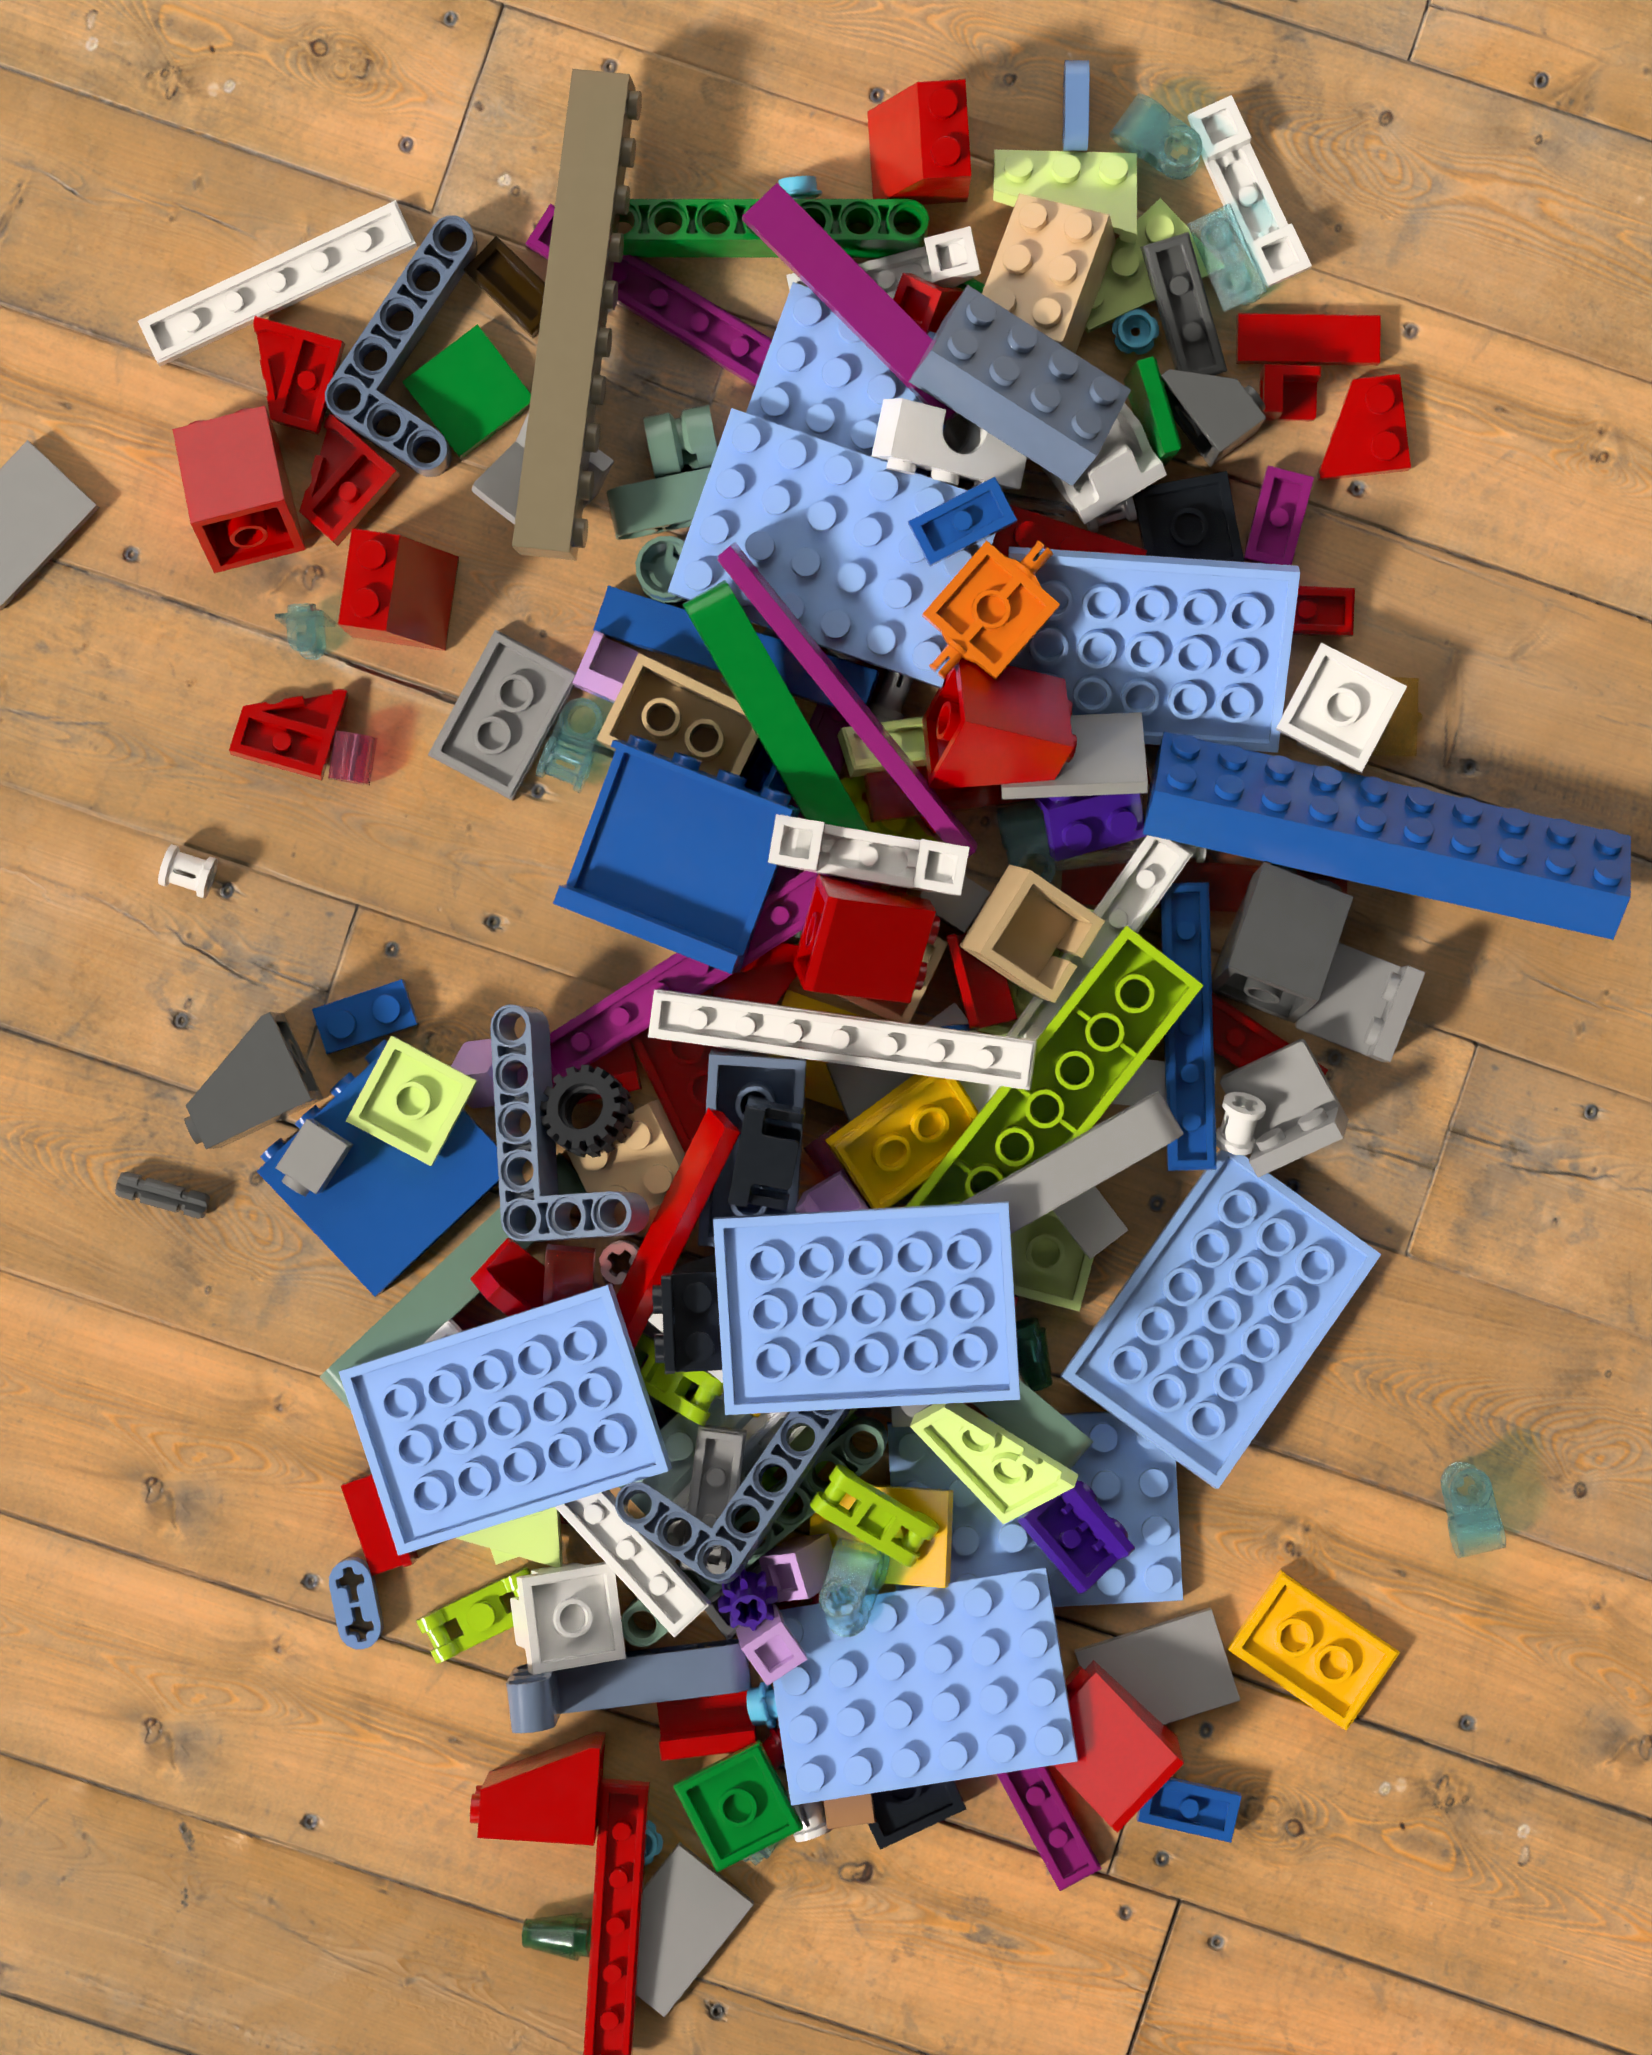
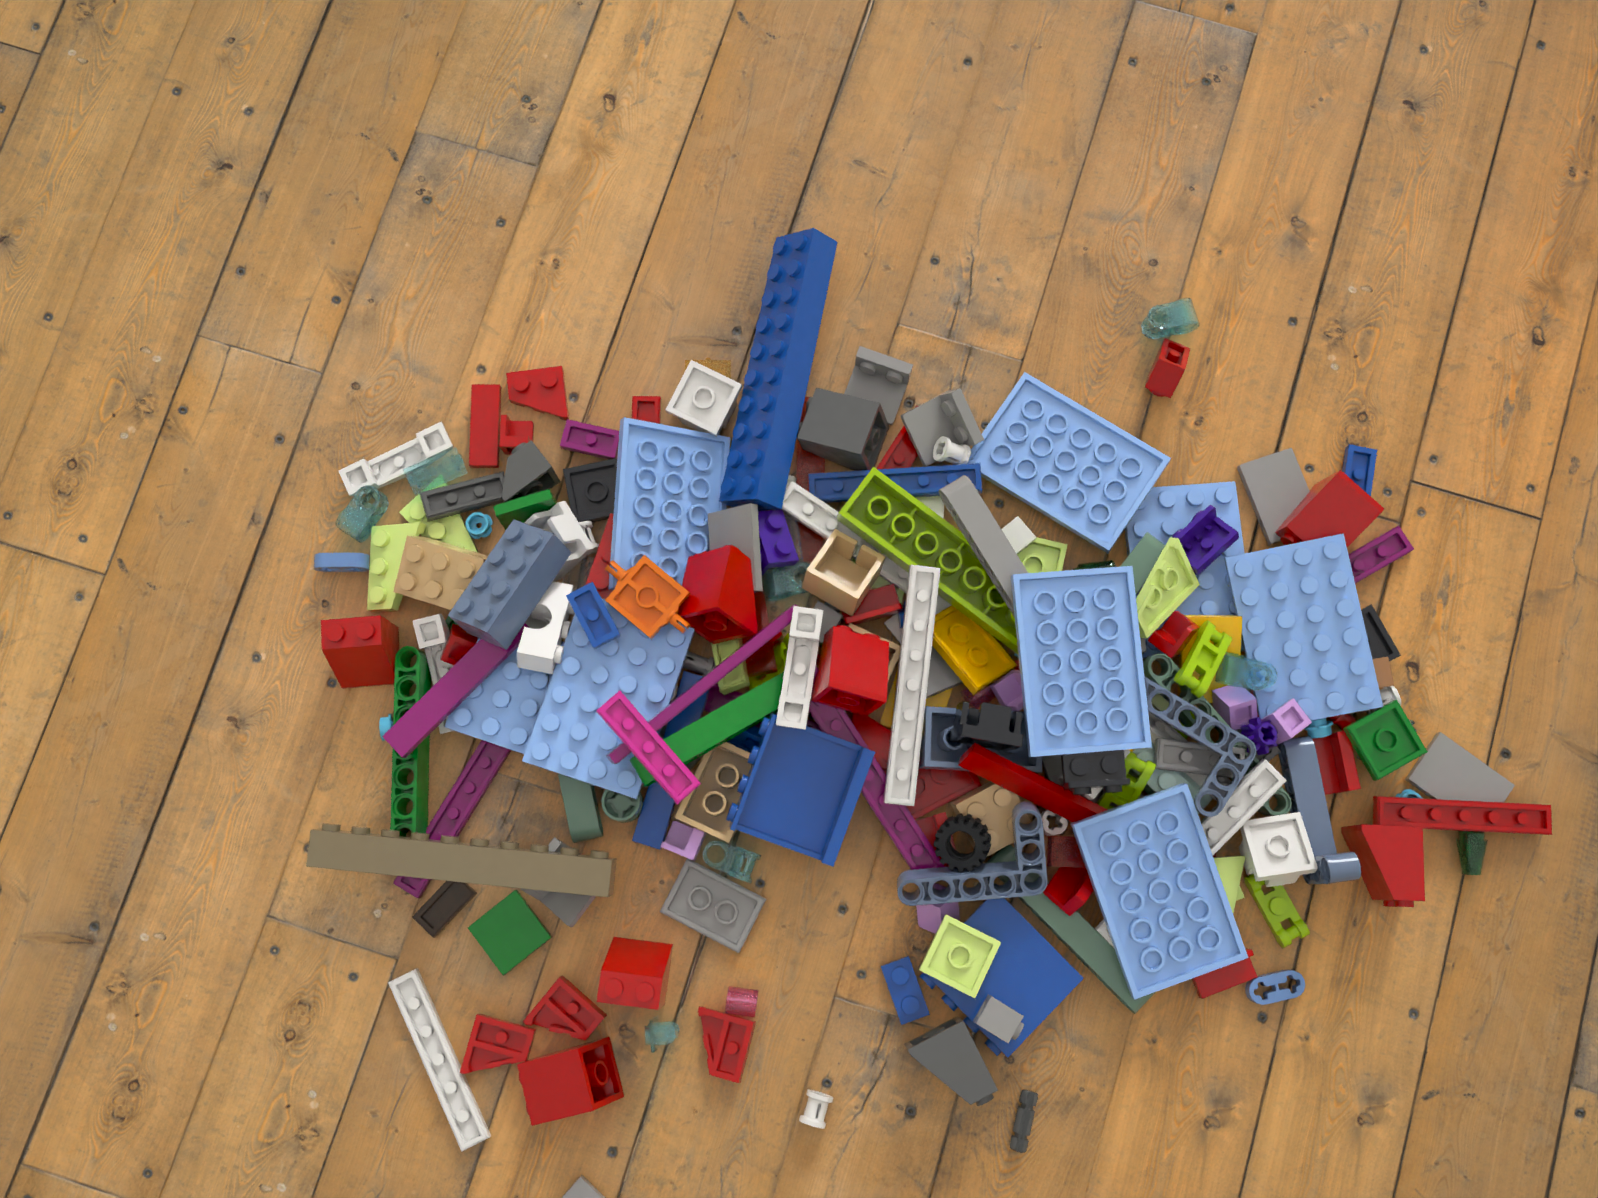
camera: 90 degrees left, 10 degrees down
sand blue beam [325,215,477,477] -> none
sand green wheel [643,405,717,479] -> none
yellow tile [1227,1570,1400,1731] -> none
none -> dark pink tile [596,691,701,804]
none -> red slope [1145,338,1190,398]
none -> red panel [1148,610,1200,659]

